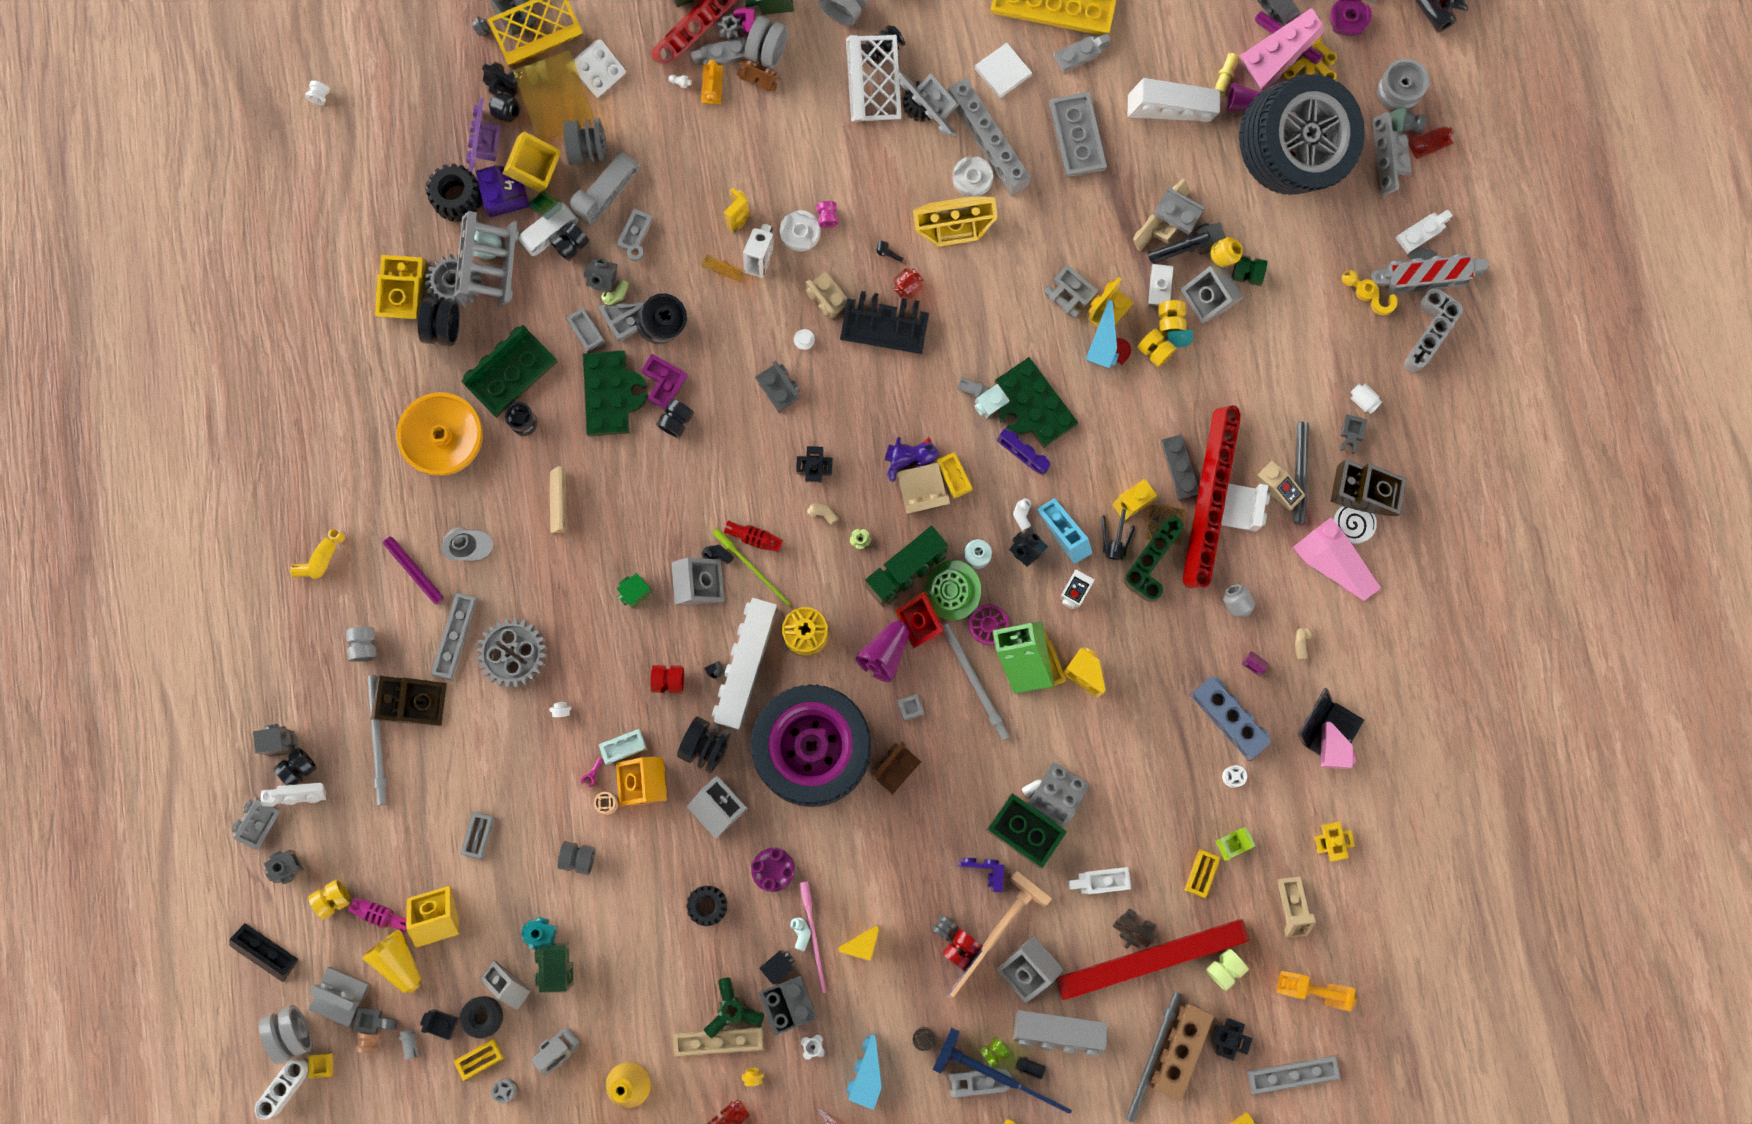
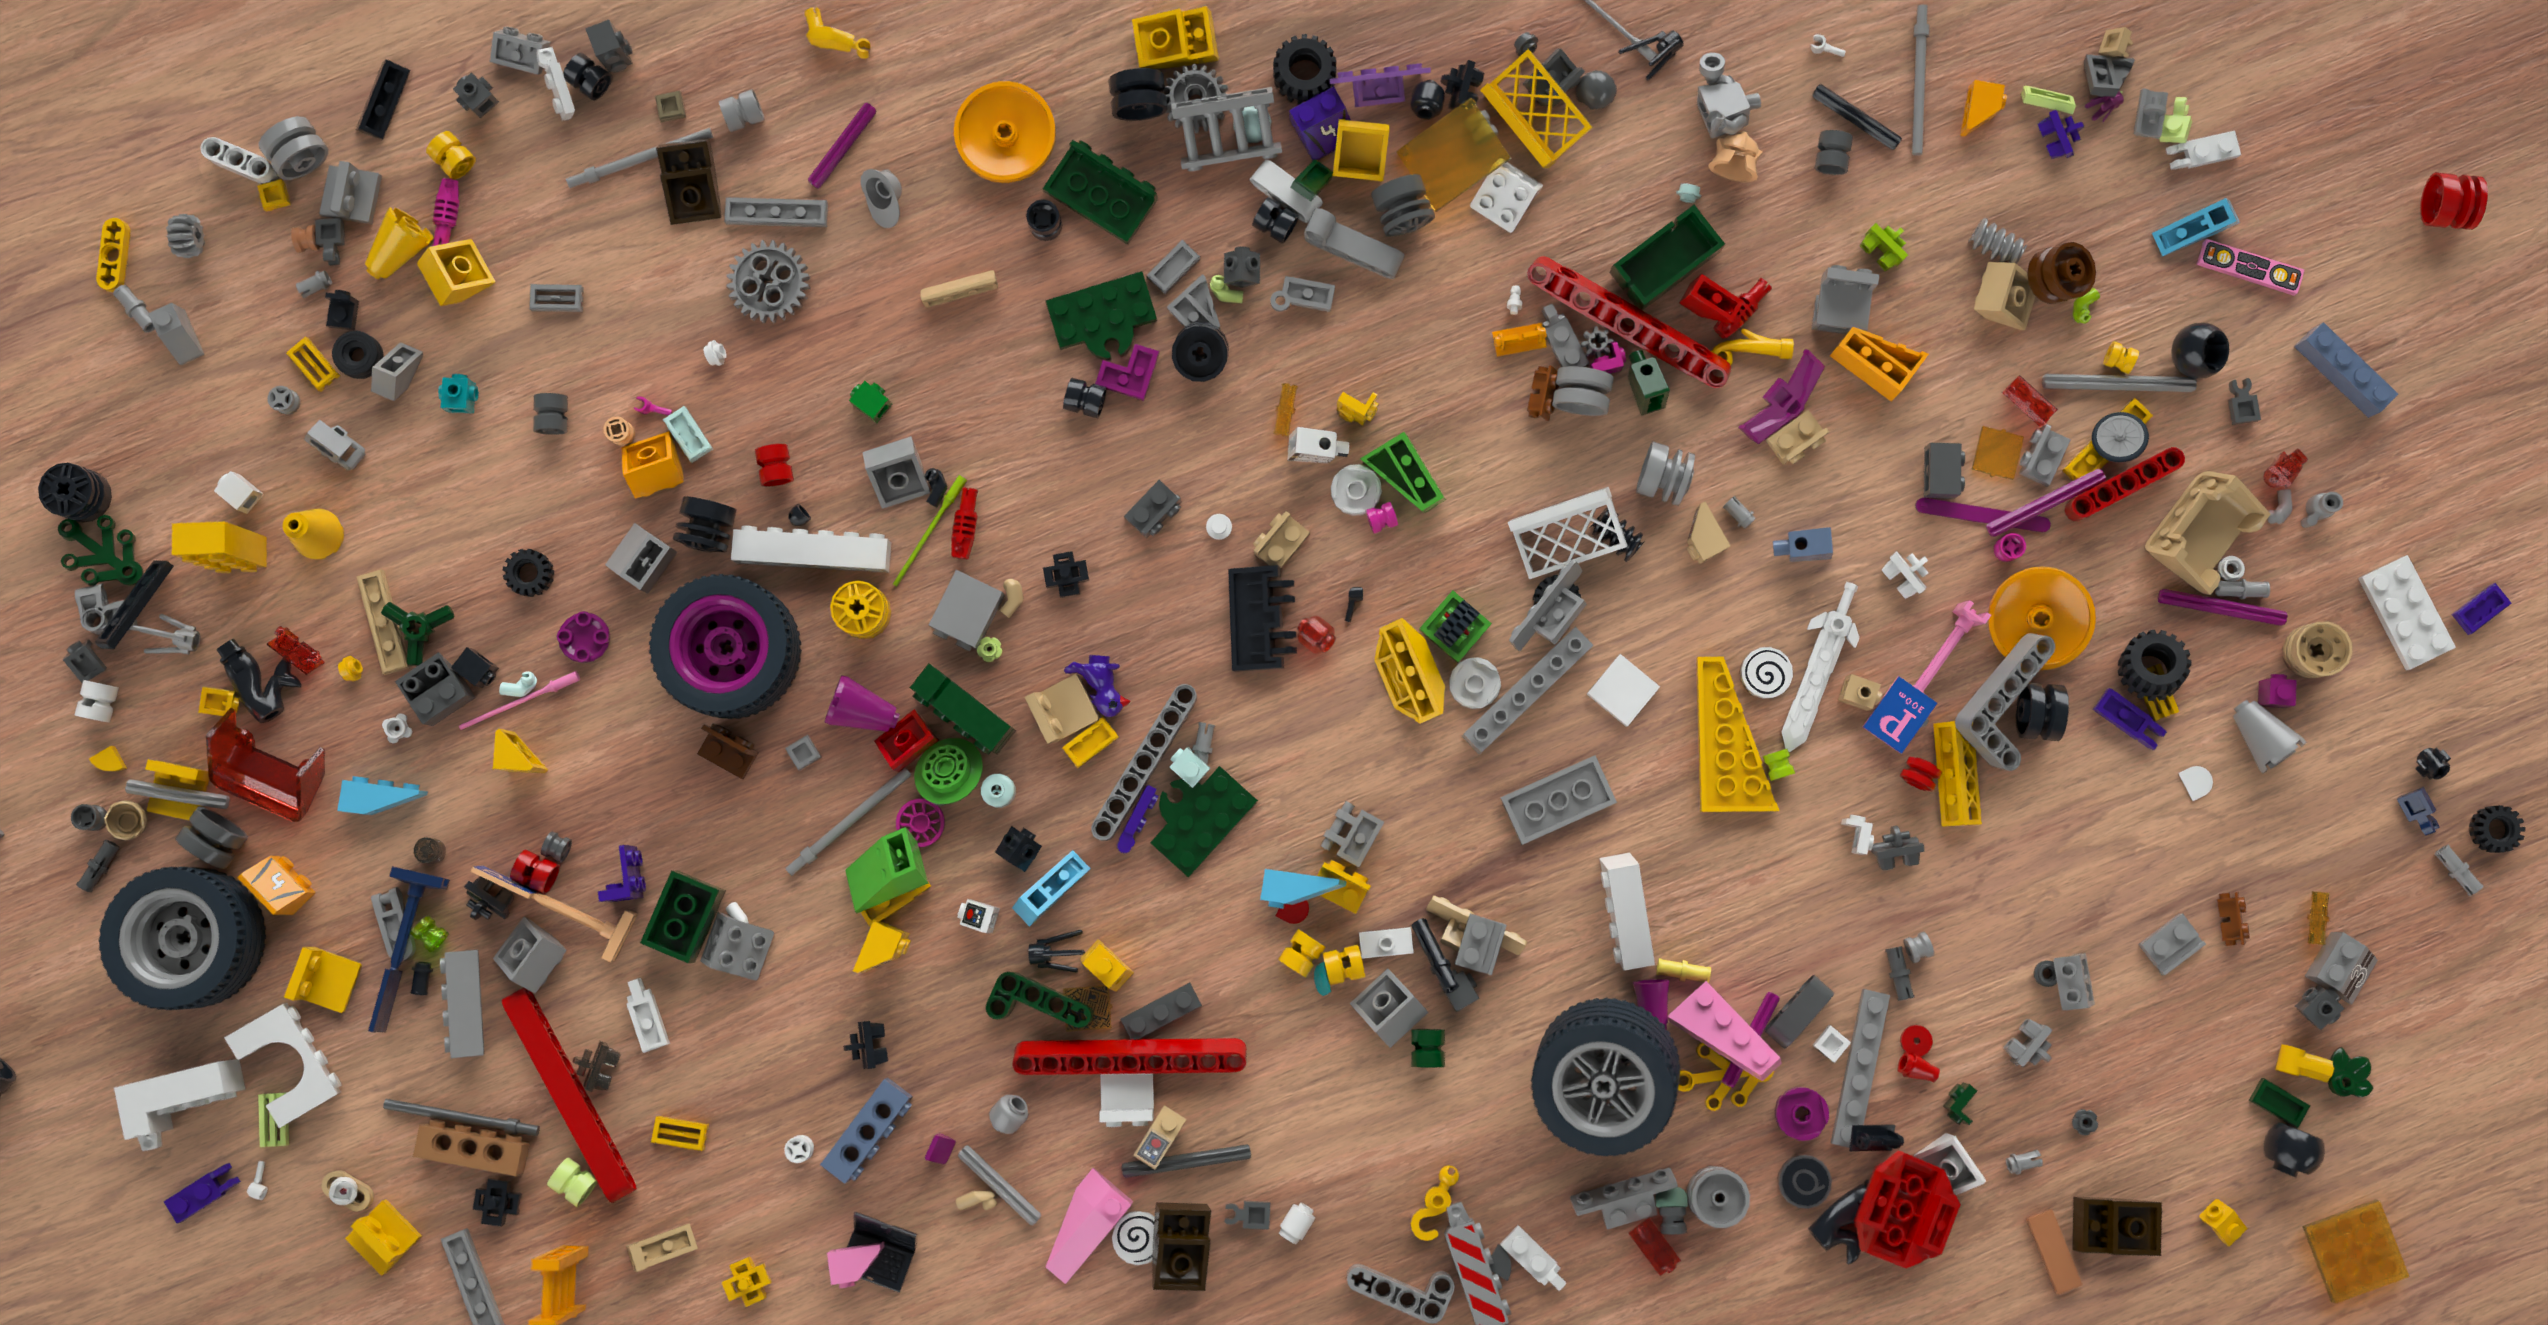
camera: 80 degrees right, 5 degrees up
clear green brick [535,942,574,993] -> none
white arm [1013,498,1031,531] -> none
light grey hinge [1053,34,1111,73] -> none
yellow head [1211,237,1243,267] -> none
lime bracket [1215,827,1256,861] -> none
none -> black hips [464,876,514,920]
none -> dark tan tile [655,91,686,122]
none -> black hips [843,1021,888,1069]
none -> light grey brick [929,570,1005,651]
none -> light grey axle [958,1146,1041,1225]
none -> light grey beam [1091,684,1197,841]
none -> bright green wedge [1360,432,1446,513]
none -> bright green plate [1419,590,1492,663]
none -> black tile [1778,1155,1832,1209]

